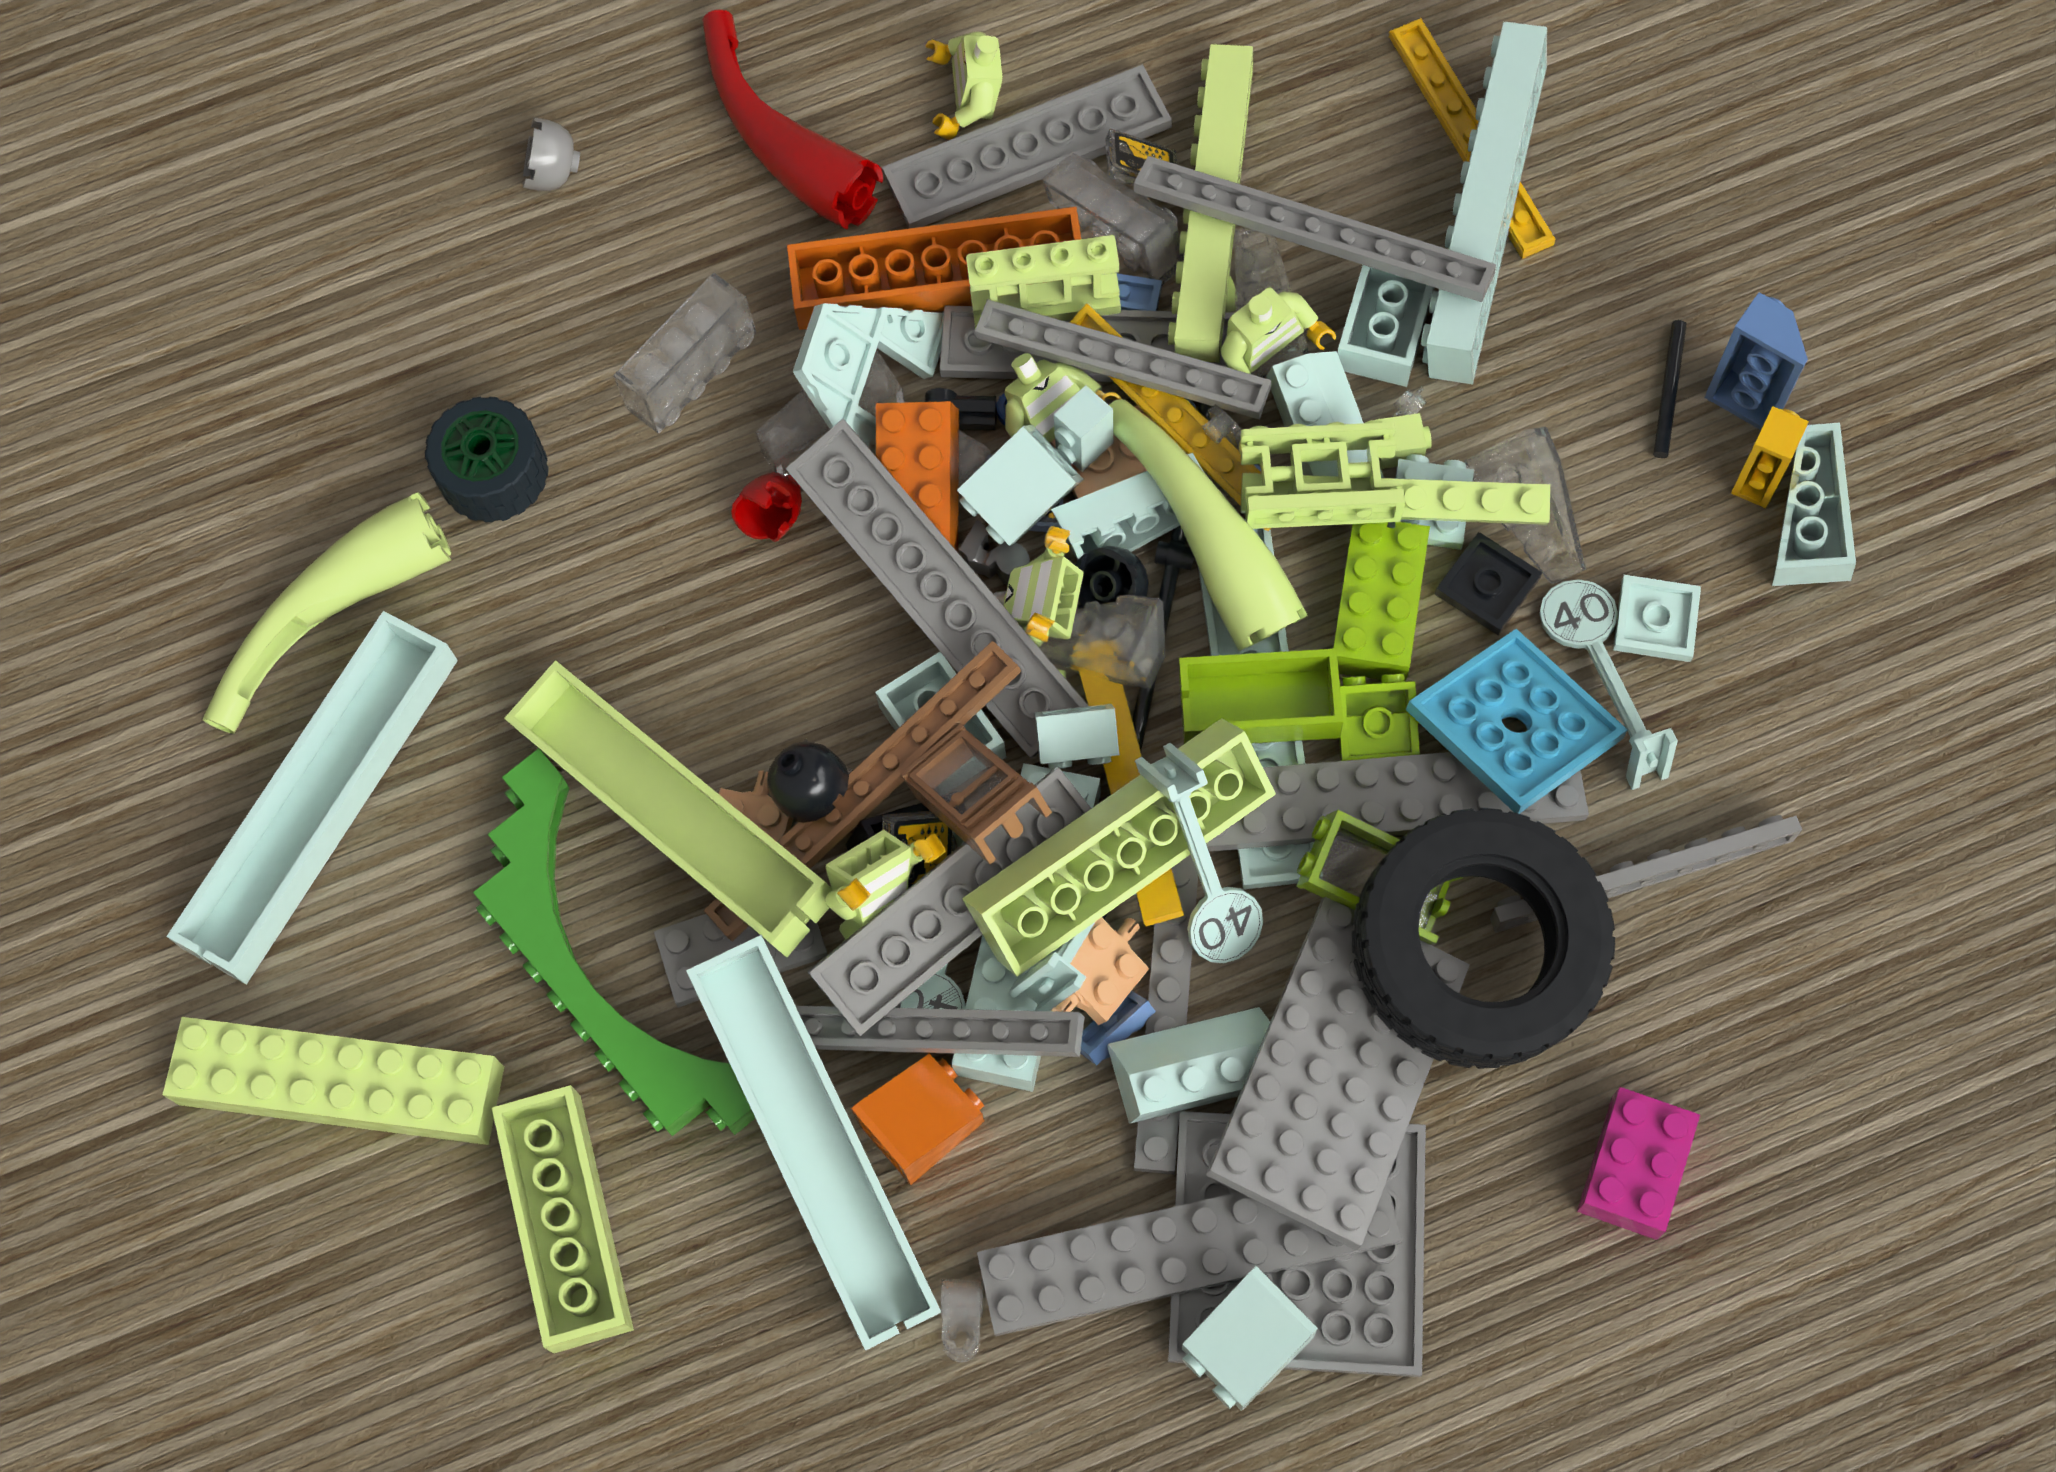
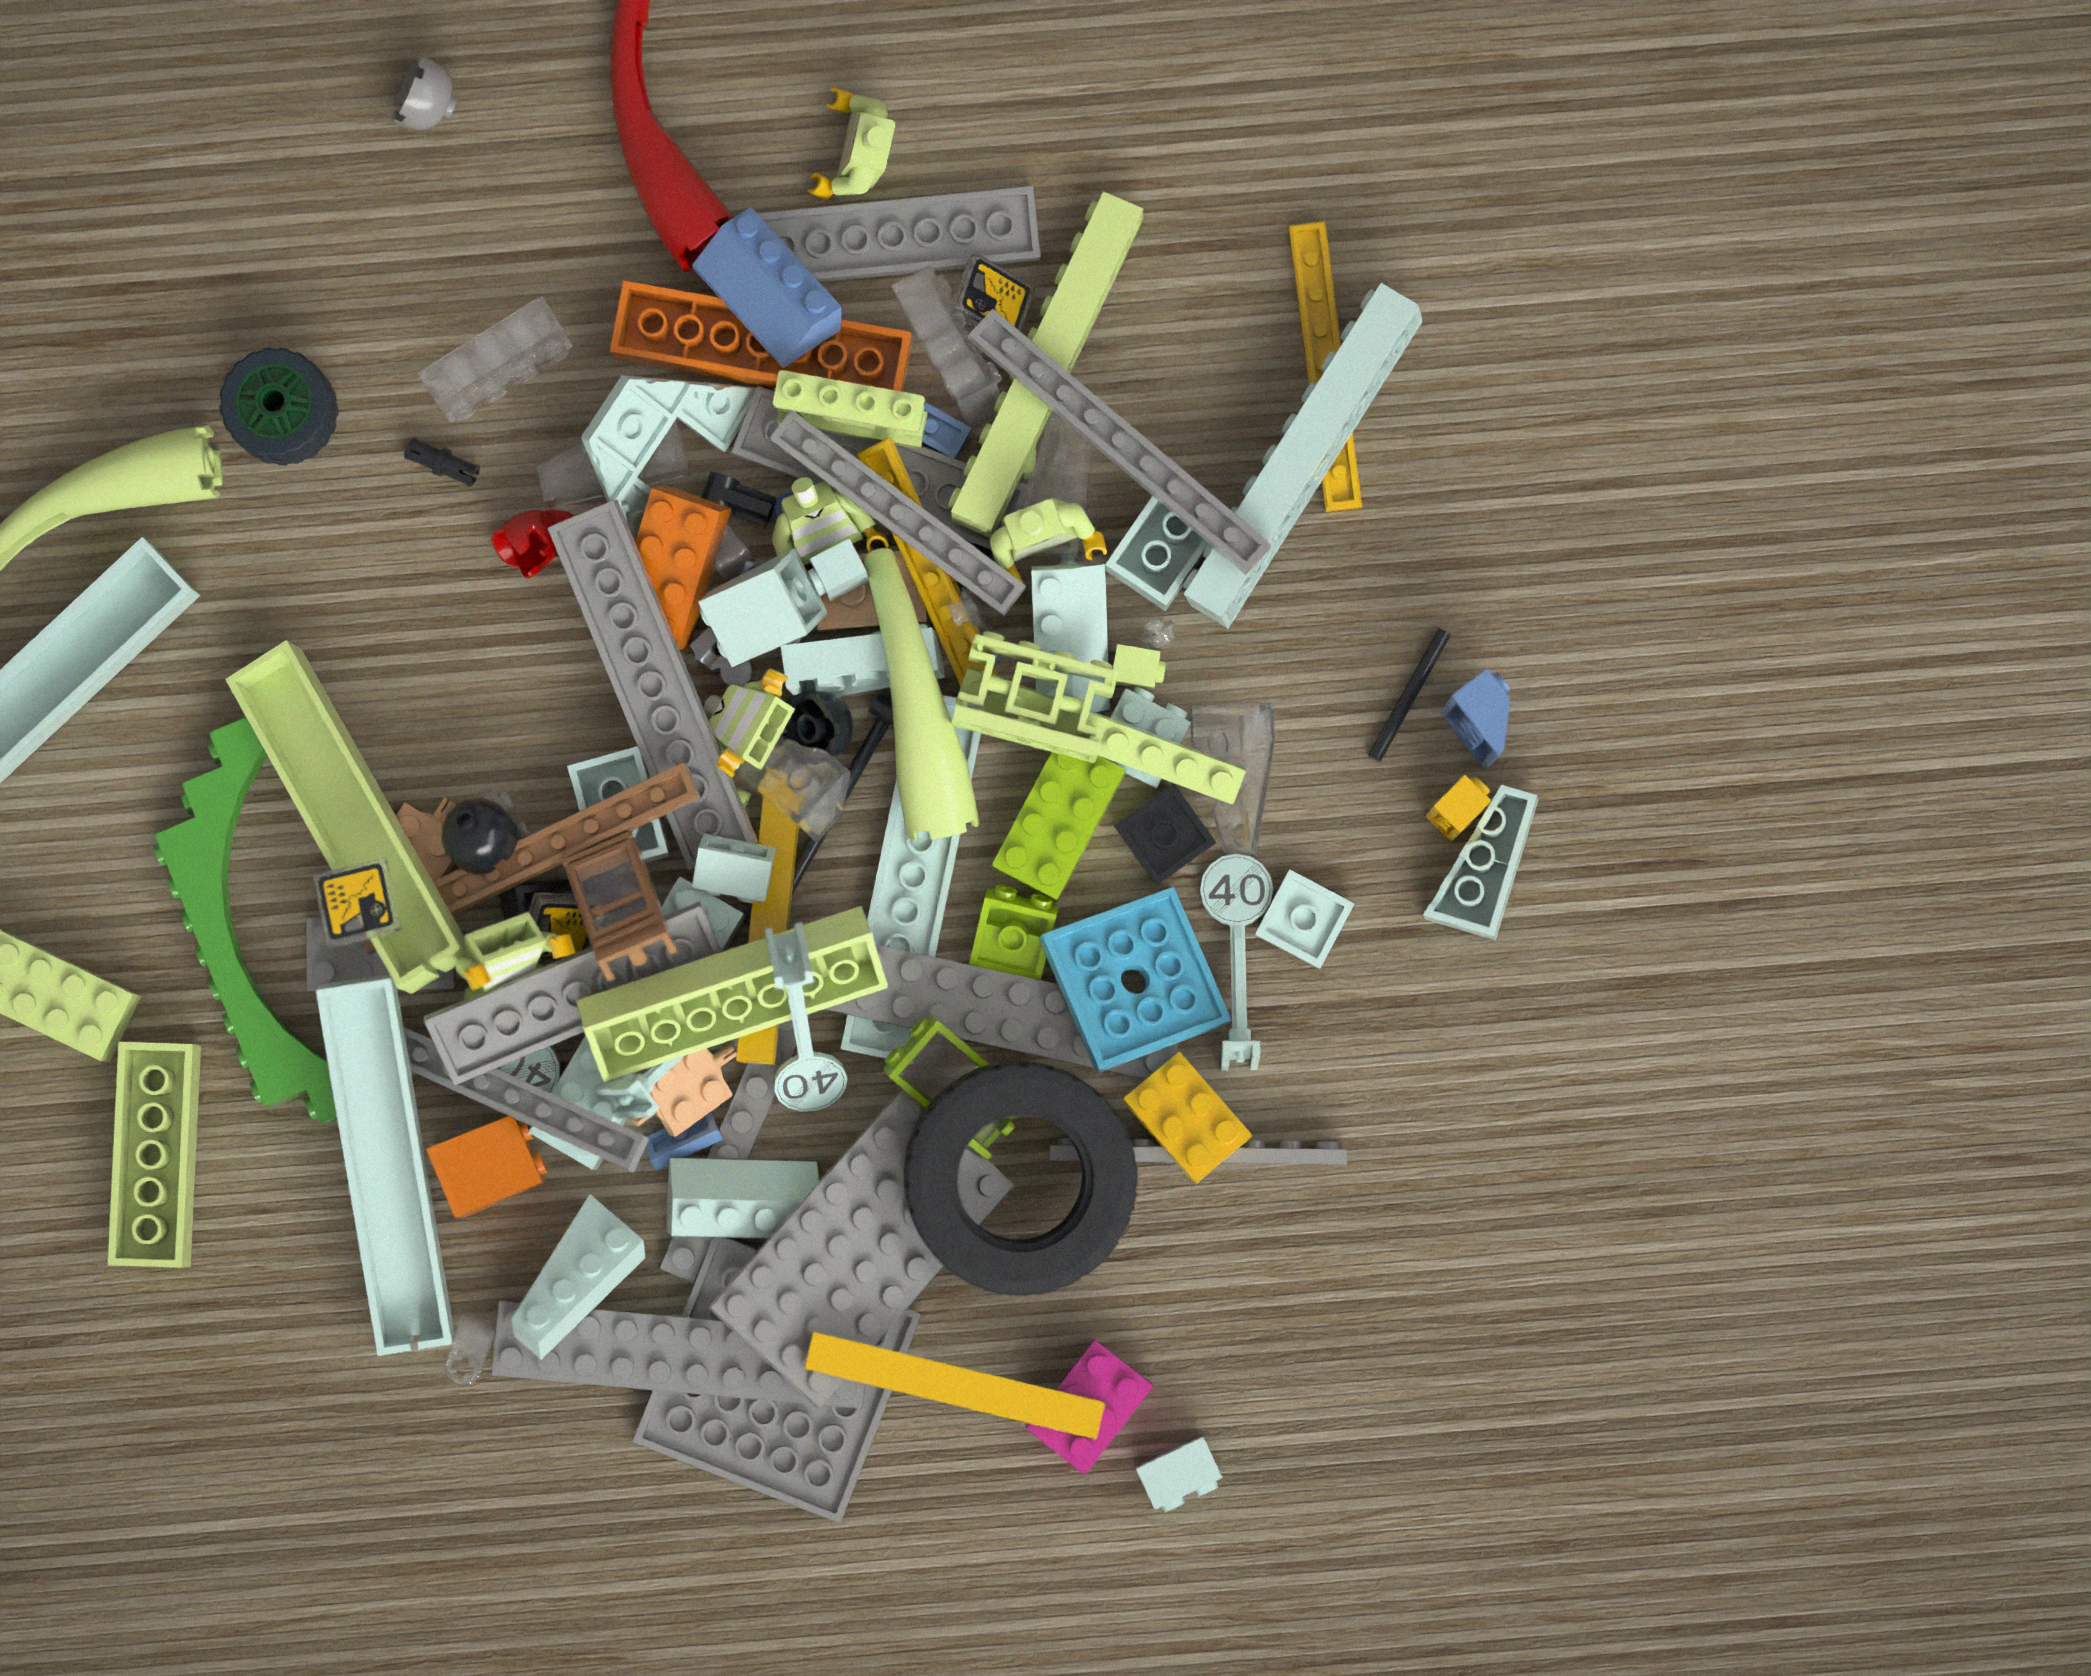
camera: 15 degrees right, 15 degrees up
lime piece [1179,649,1343,744] -> none
light aqua slope [1182,1266,1318,1411] -> none
none -> tile [312,857,402,949]
none -> black pin [404,437,480,487]
none -> light aqua wedge [511,1194,645,1360]
none -> medium blue slope [693,207,842,368]
none -> yellow tile [804,1331,1105,1439]
none -> yellow plate [1123,1051,1252,1185]
none -> light aqua brick [1136,1435,1222,1512]

